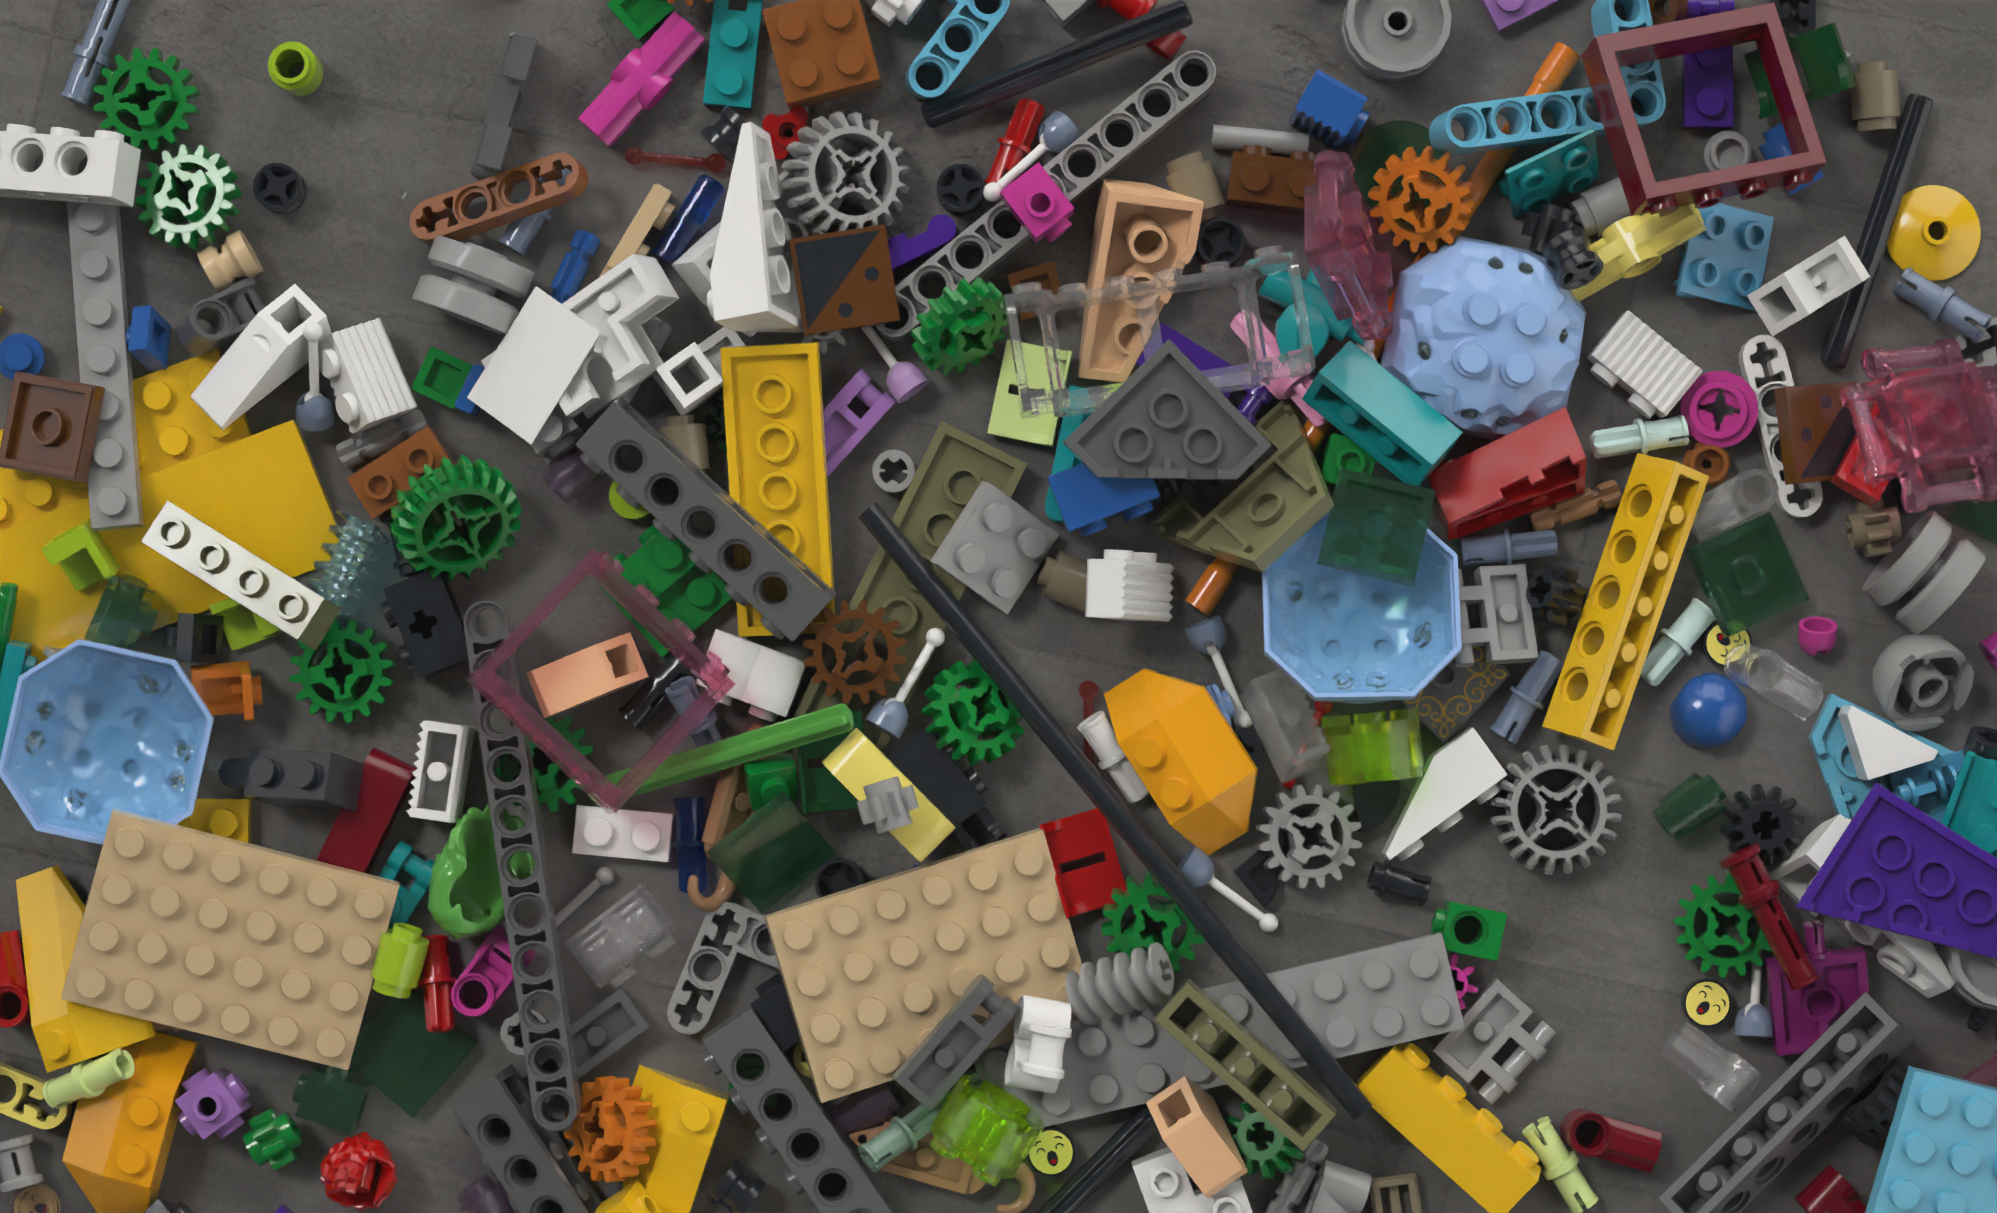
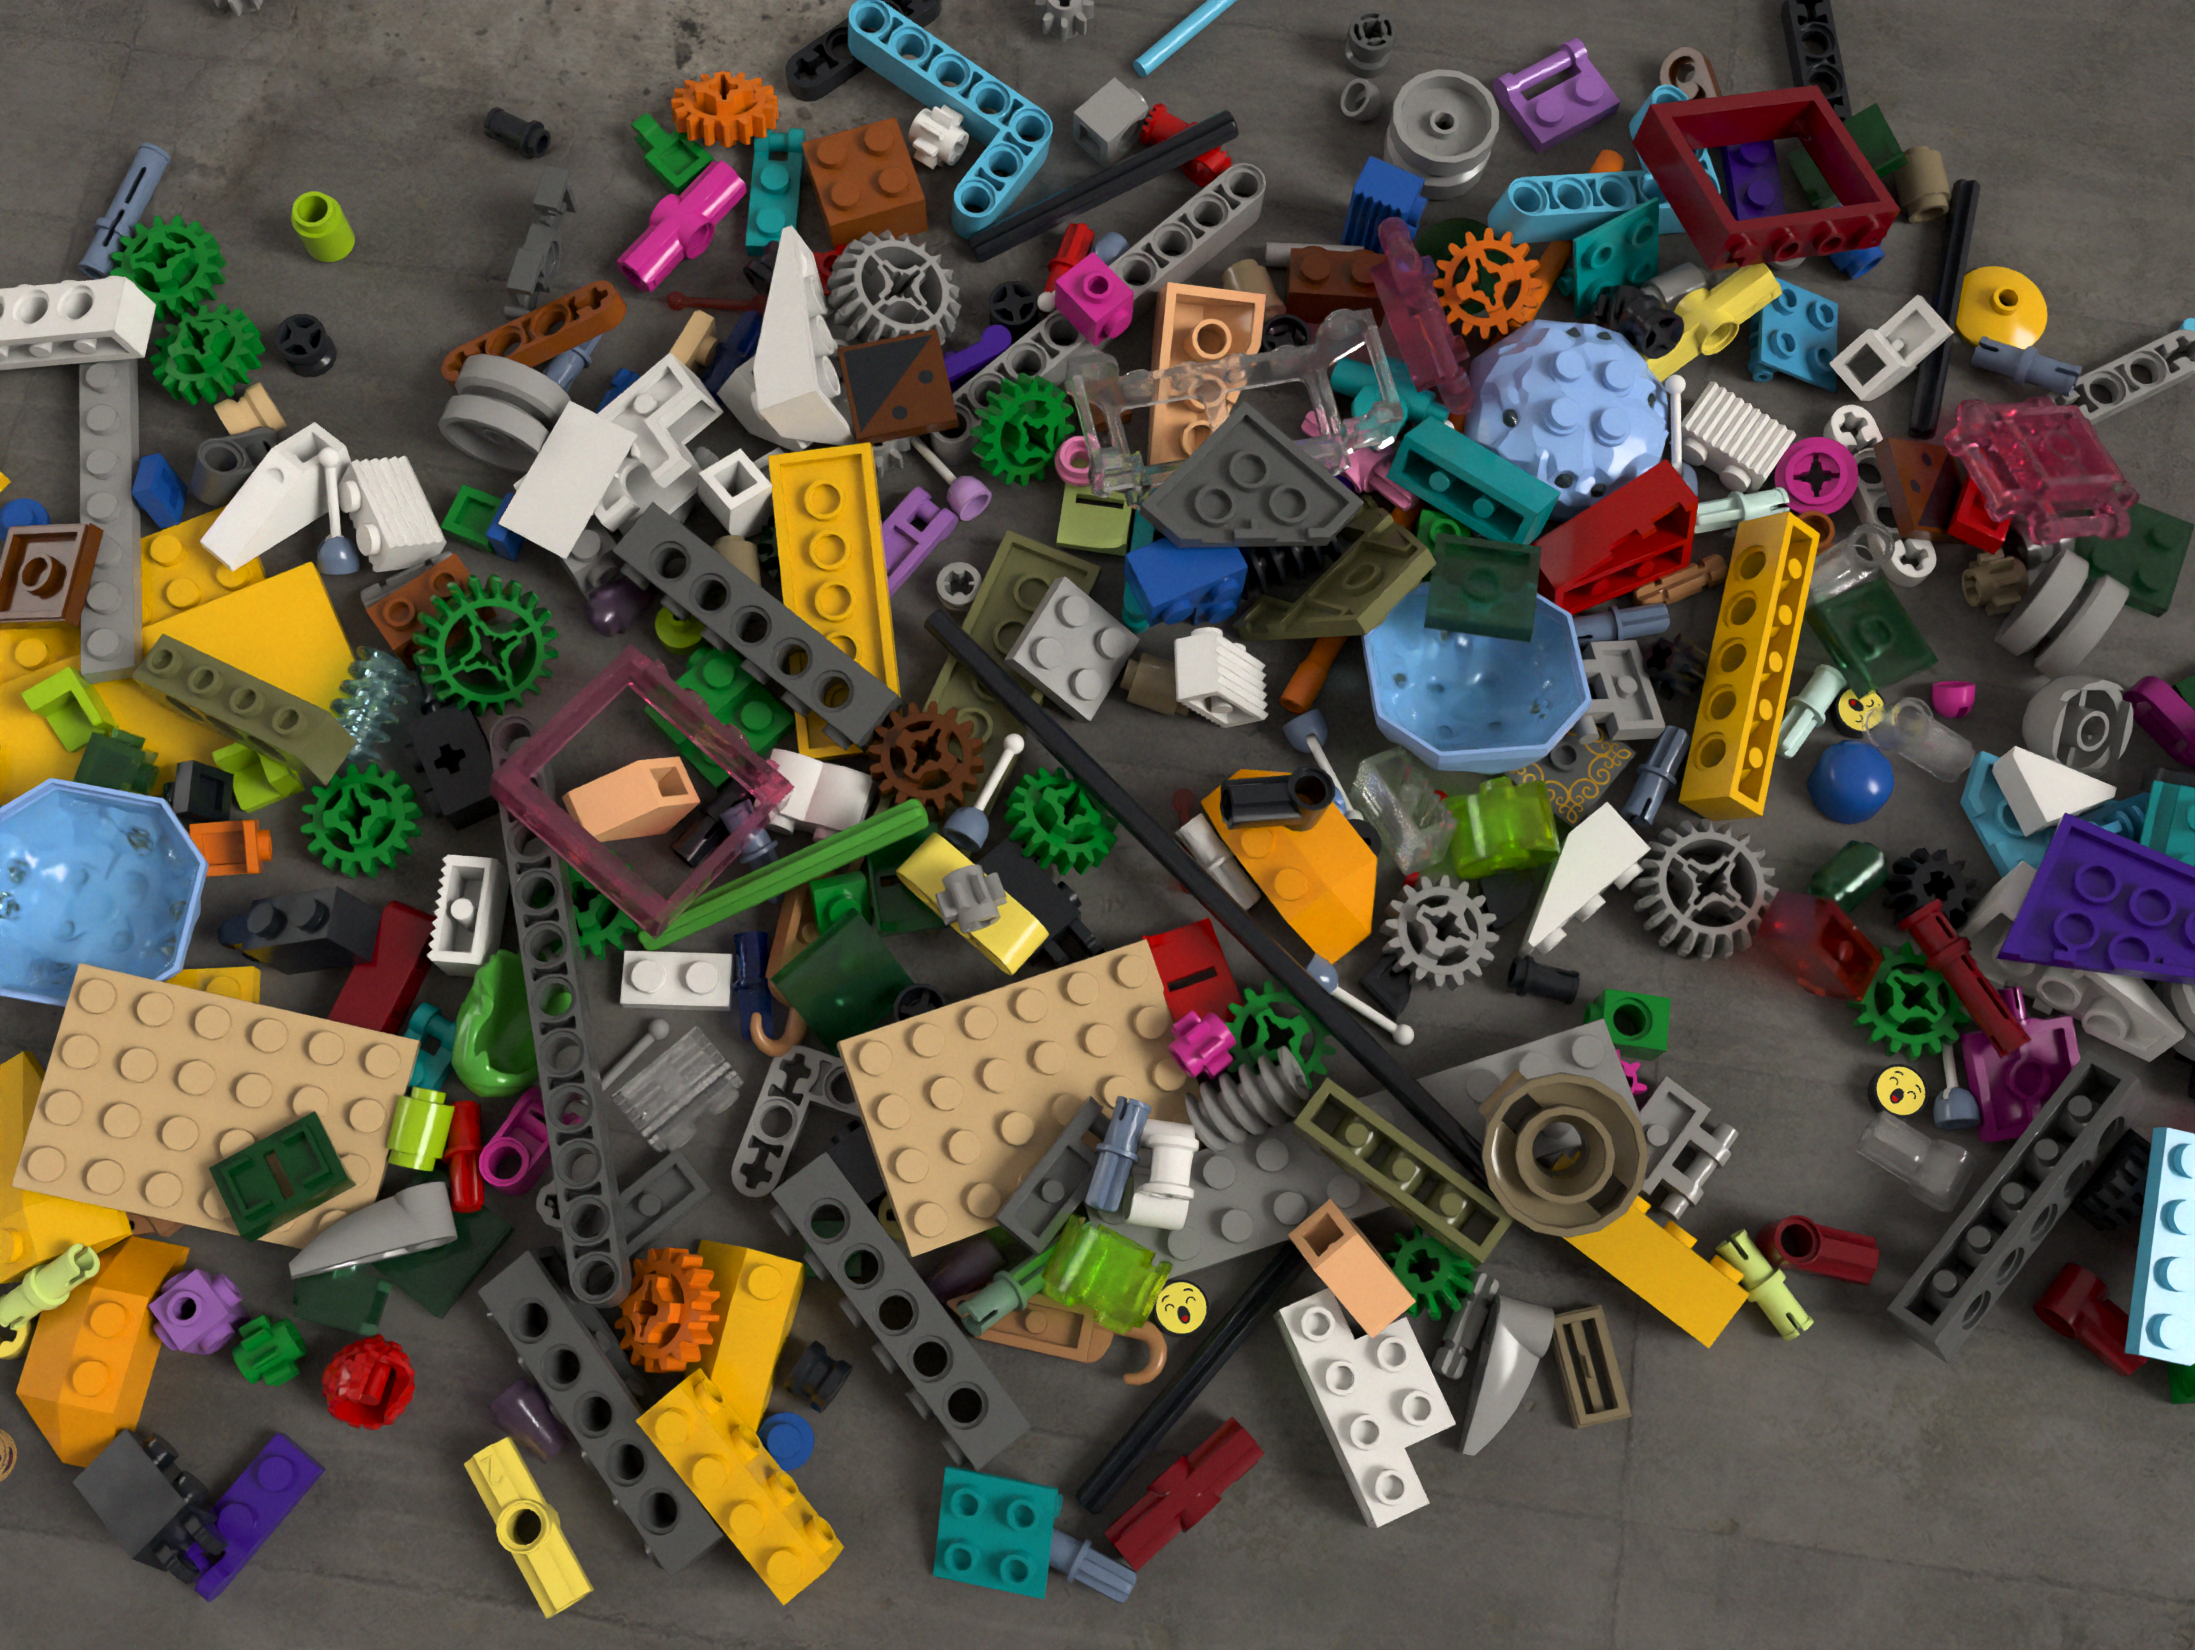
camera: 10 degrees left, 15 degrees down
none -> dark green piece [209,1111,356,1243]
none -> light grey piece [289,1182,458,1279]
none -> bright pink plate [1055,436,1105,487]
none -> sand blue axle [1086,1096,1152,1213]
none -> dark pink gear [1167,1010,1236,1080]
none -> black piece [1220,765,1335,832]
none -> dark tan piece [1477,1068,1649,1238]
none -> white hinge [1665,374,1698,496]
none -> clear red brick [1755,891,1884,1003]

